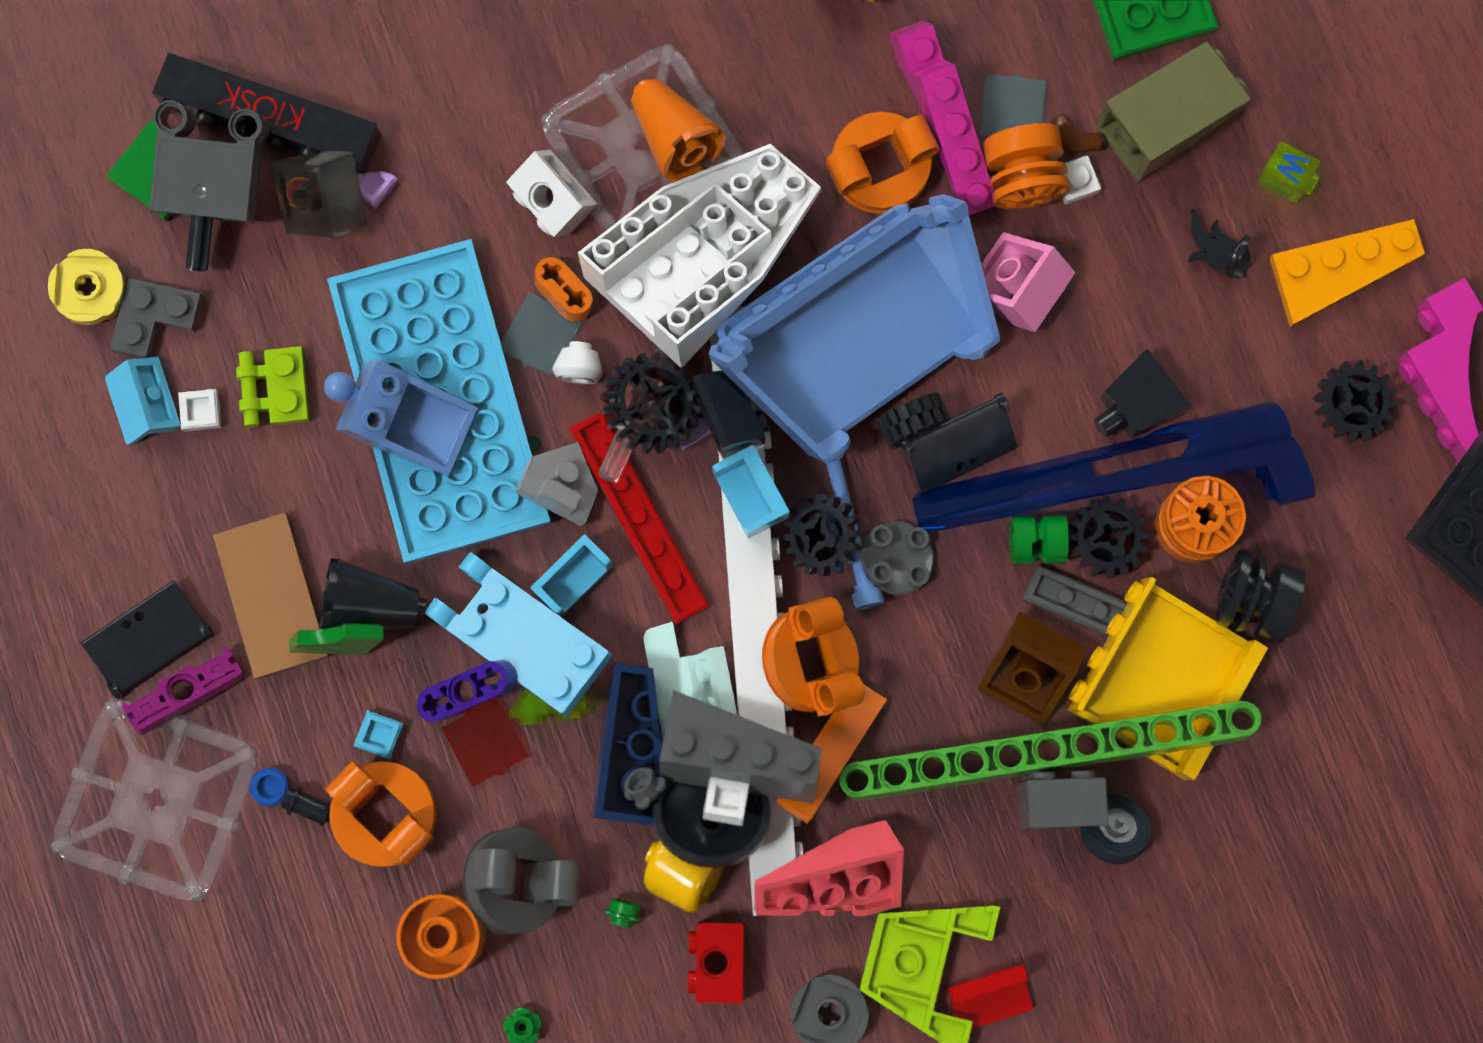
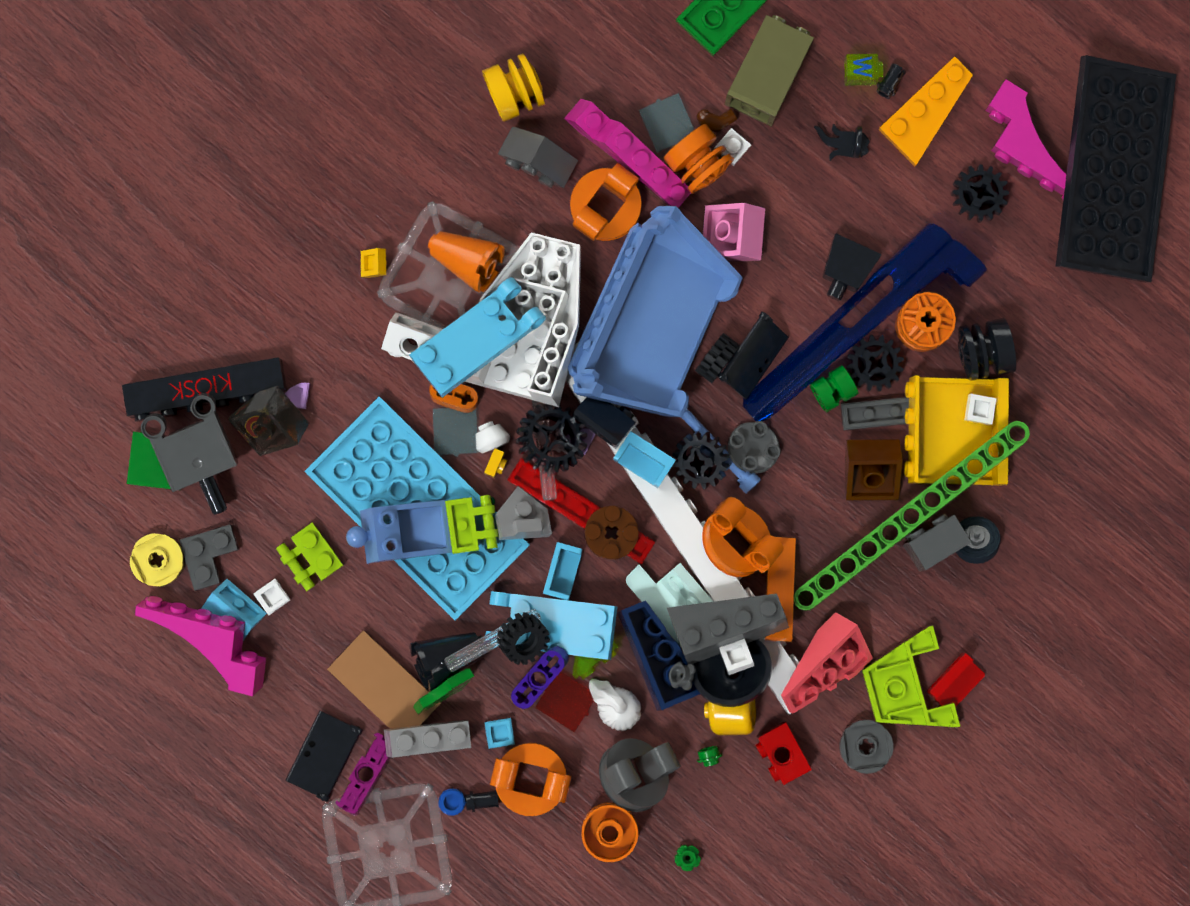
camera: 30 degrees left, 5 degrees up
none -> dark pink arch [135,596,266,696]
none -> yellow plate [361,248,387,278]
none -> light grey brick [384,720,471,758]
none -> medium azure hinge [409,277,546,398]
none -> clear axle [444,609,542,672]
none -> lime plate [445,495,499,554]
none -> yellow plate [484,448,507,478]
none -> black tyre [497,612,550,665]
none -> dark grey brick [498,126,578,188]
none -> reddish brown brick [585,506,639,560]
none -> white hair [589,679,641,731]
none -> black pin [876,64,906,99]
none -> white plate [964,394,997,425]

